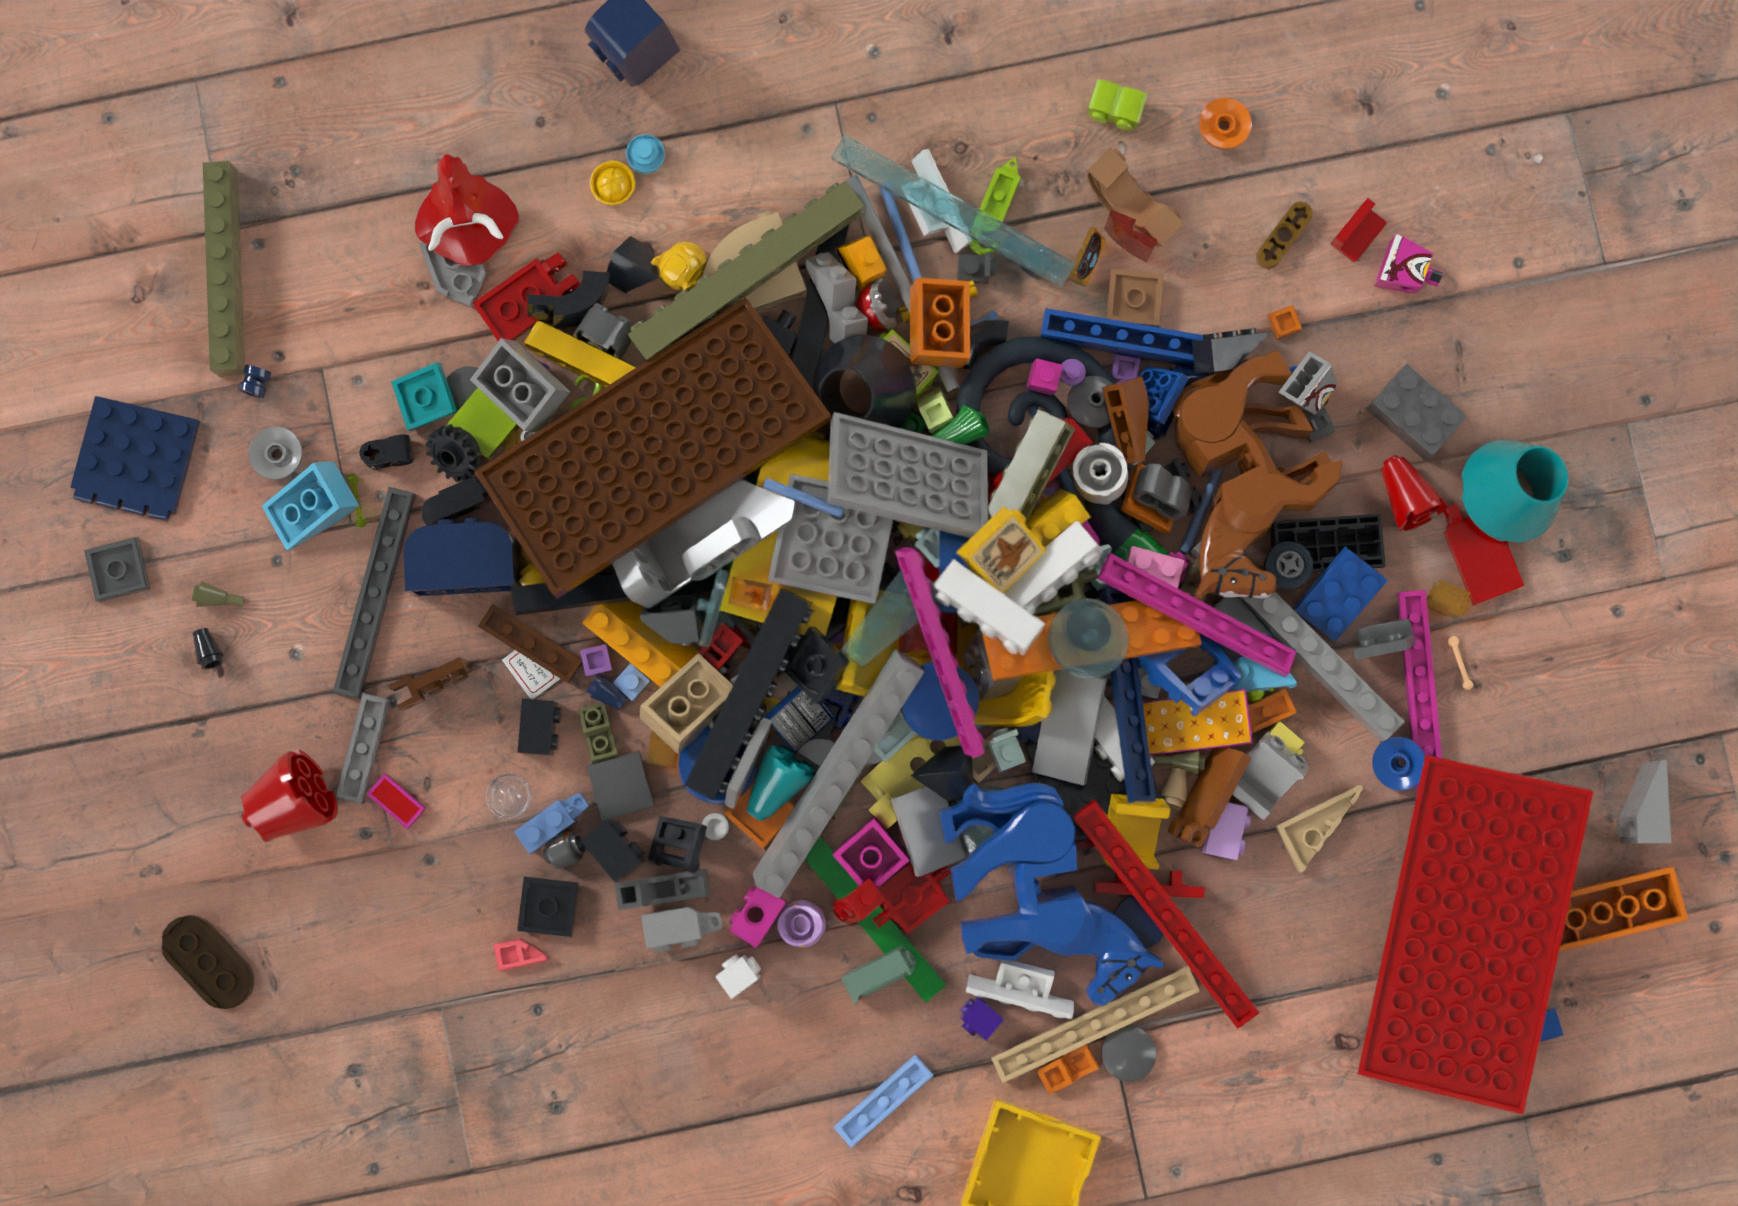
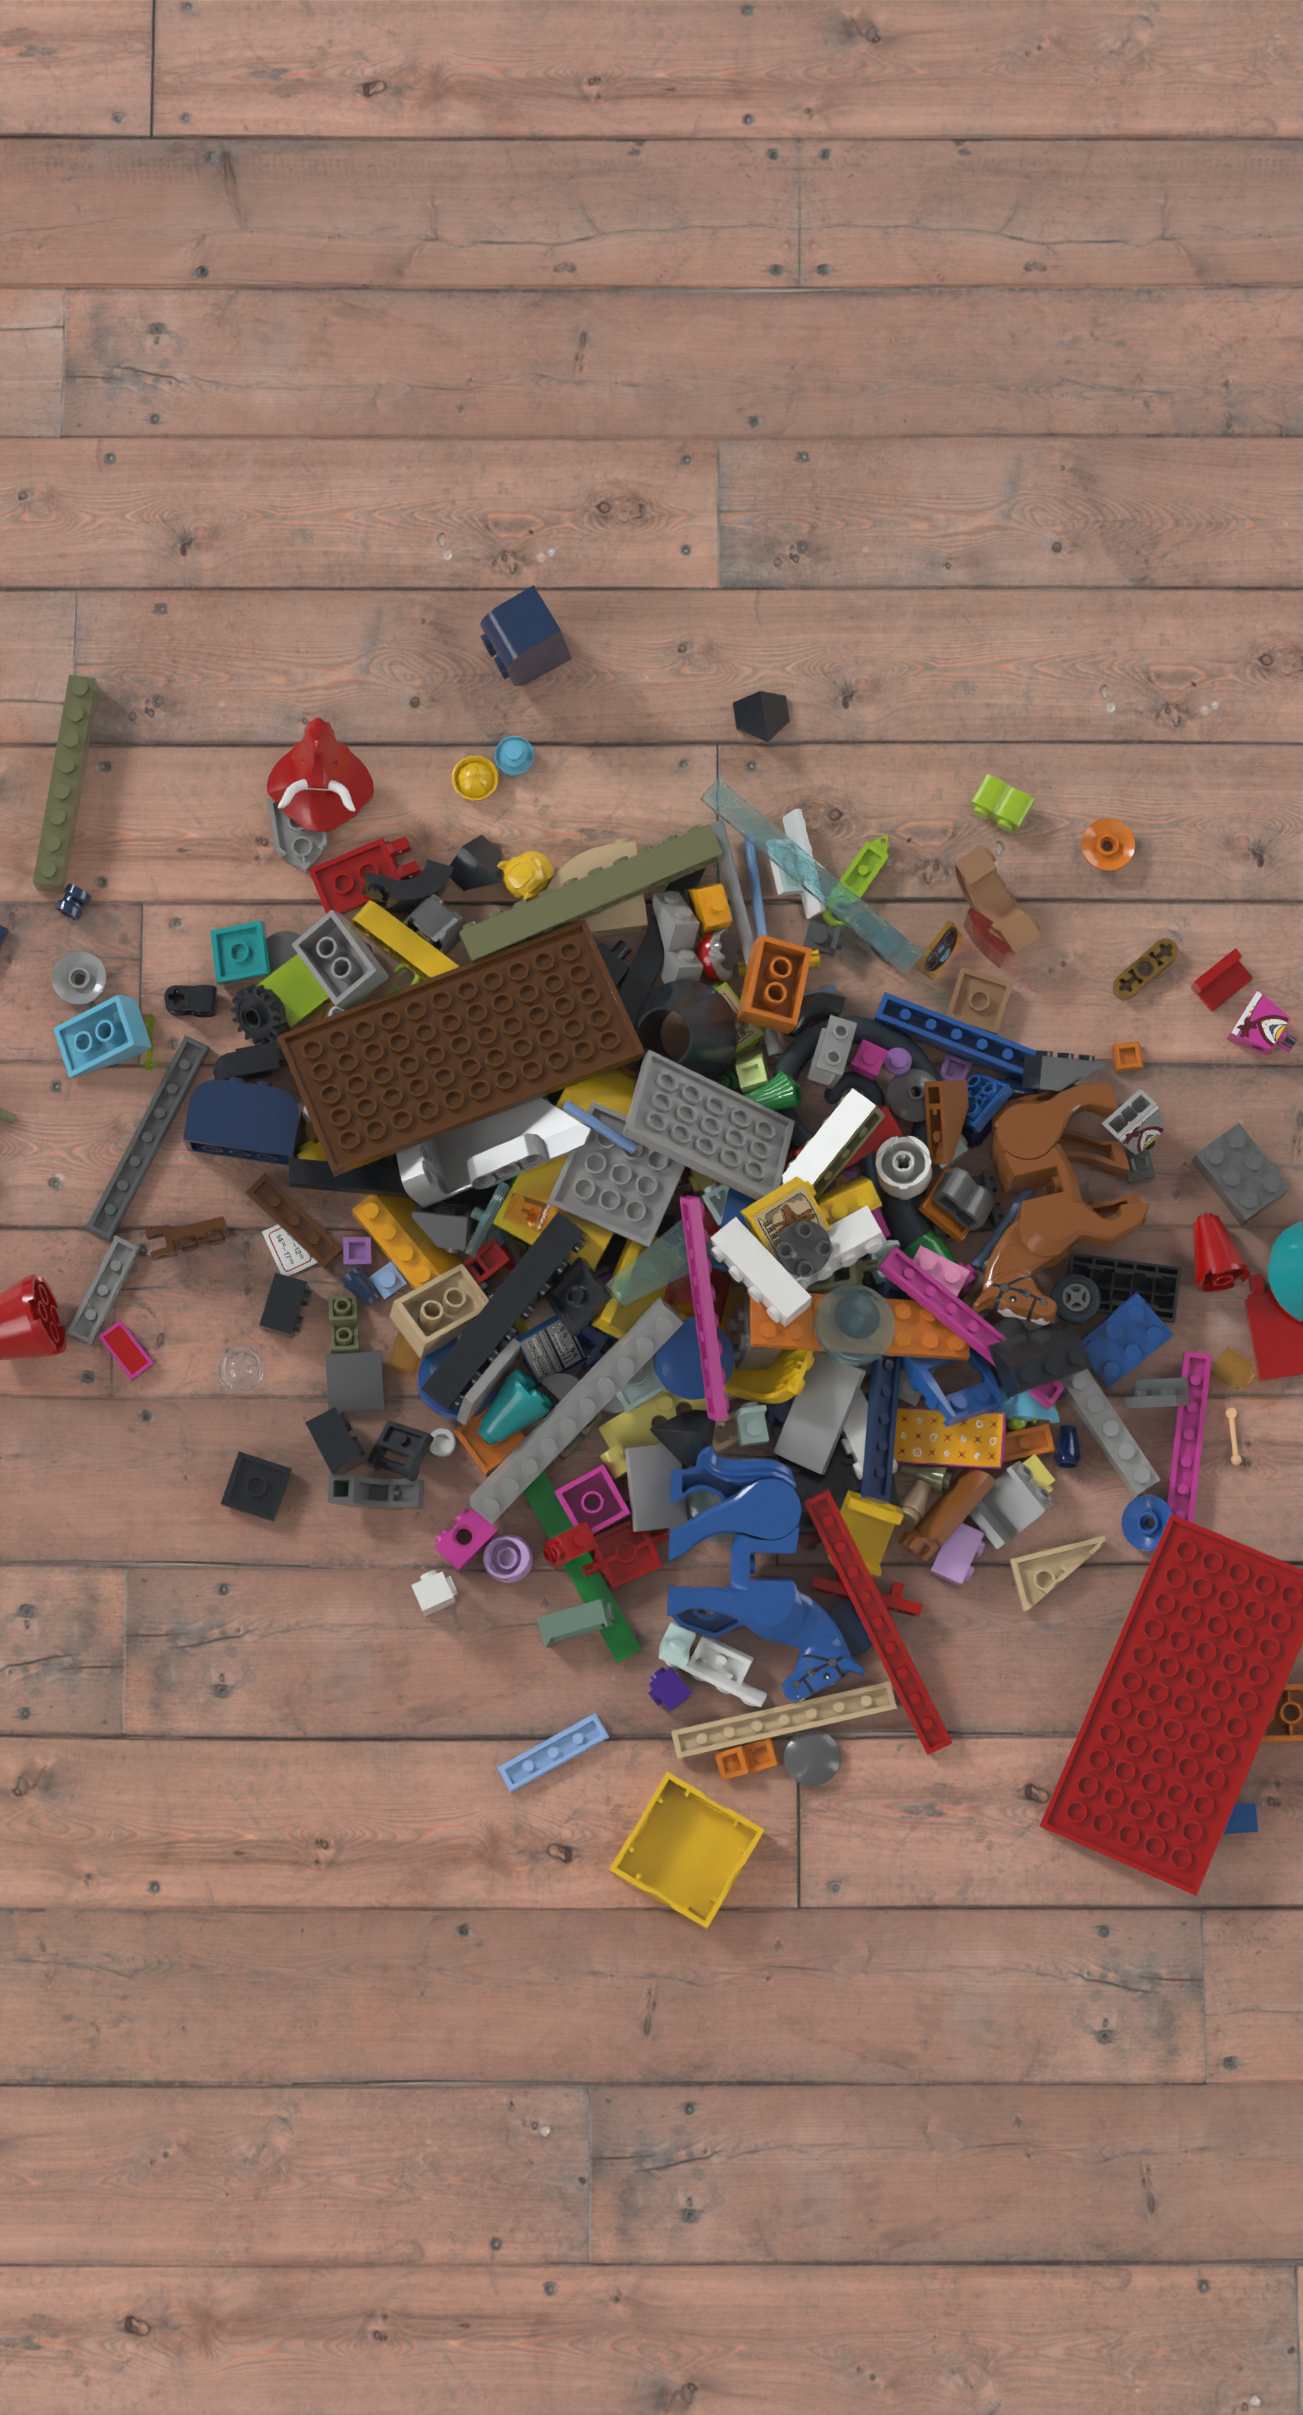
camera: 10 degrees right, 5 degrees down
coral tile [494,938,549,971] -> none
medium blue hinge [514,793,589,854] -> none
dark grey head [543,829,585,869] -> none
light grey hinge [641,906,722,952] -> none
none -> light aqua bracket [659,1622,696,1669]
none -> black slope [733,691,790,742]
none -> dark grey dish [776,1220,833,1277]
none -> light grey panel [806,1015,857,1089]
none -> black slope [988,1320,1093,1399]
none -> clear blue cone [1053,1425,1081,1468]

